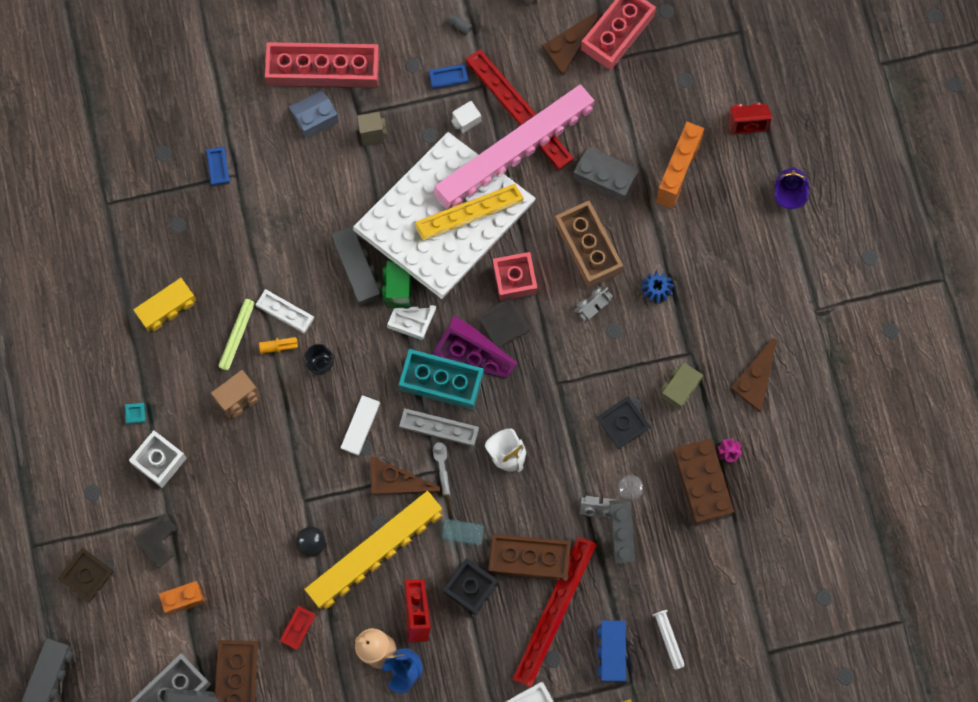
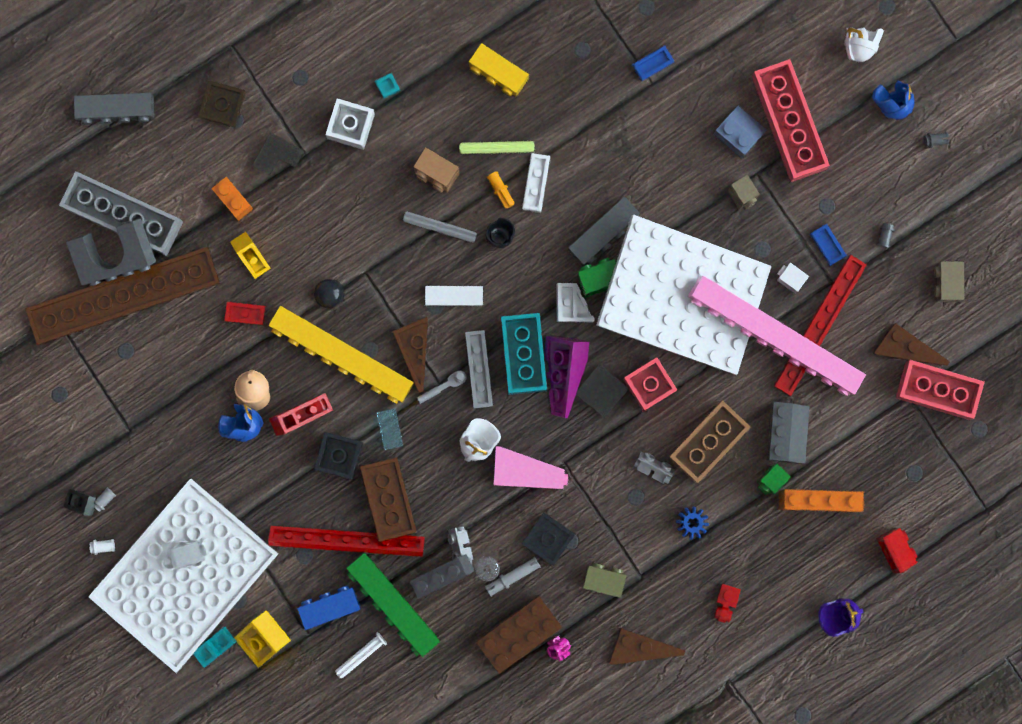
camera: 65 degrees right, 10 degrees up
yellow plate [414,184,524,241] -> none
none -> yellow slope [230,232,271,278]
none -> green brick [347,553,441,657]
none -> light grey axle [403,212,477,243]
none -> light grey pin [485,557,541,597]
none -> bright pink slope [494,446,568,489]
none -> red plate [714,584,741,623]
none -> green brick [756,464,791,495]

